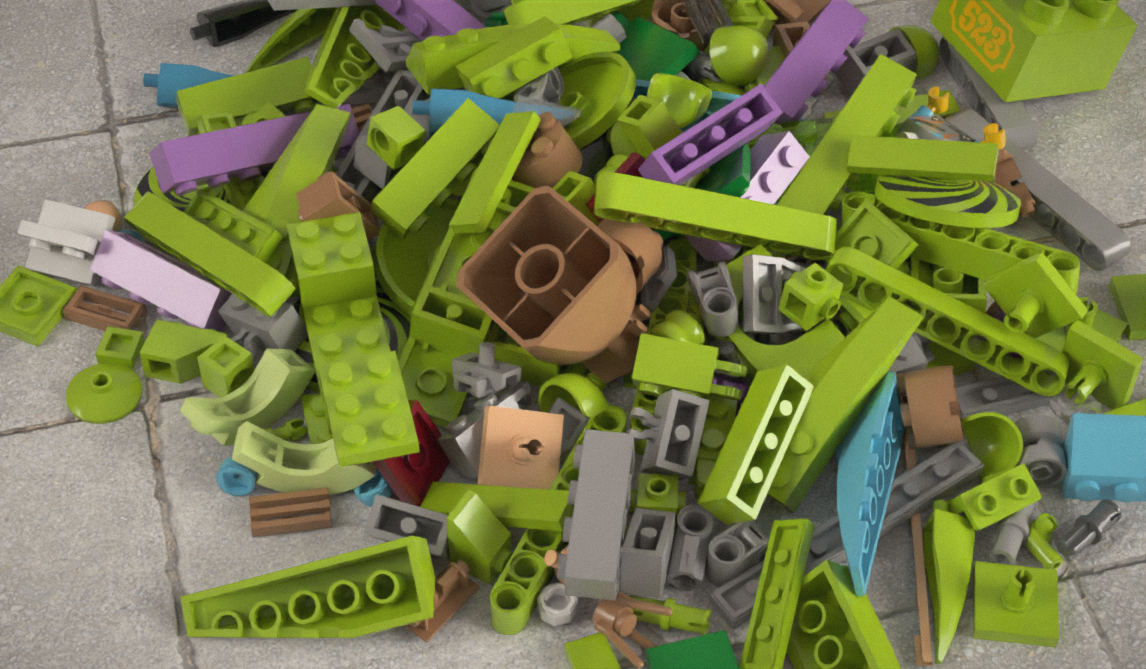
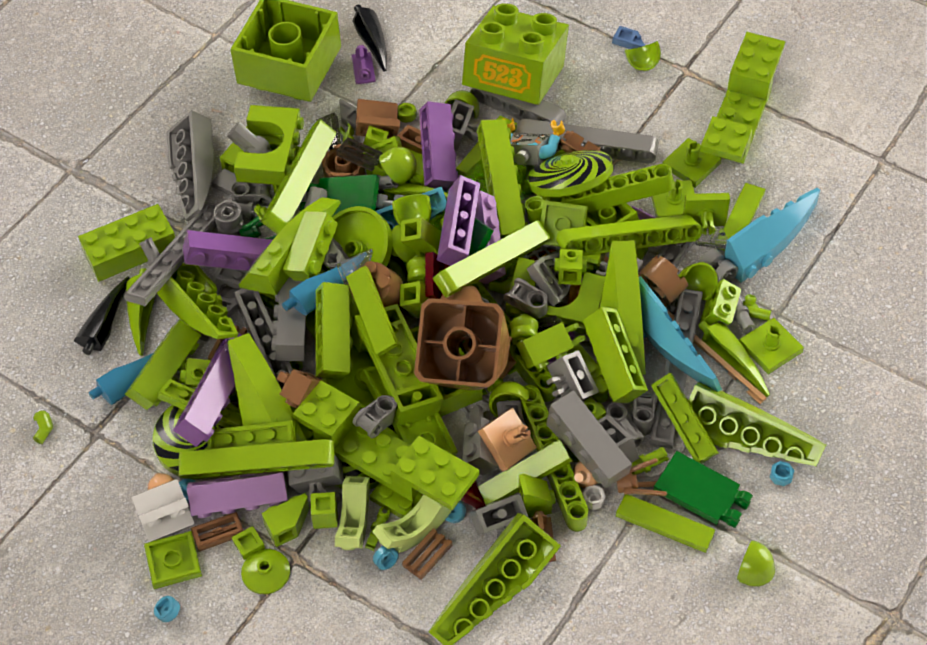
camera: 40 degrees left, 5 degrees up
light grey wing [349,19,422,73] -> none
lime brick [366,106,426,170] -> none
light grey piece [452,342,521,398] -> none
lime tile [847,135,998,182] -> none
lime tile [982,252,1088,338] -> none
dark grey axle [1056,499,1122,560] -> none
none -> lime arm [33,410,53,444]
none -> light grey piece [353,395,397,439]

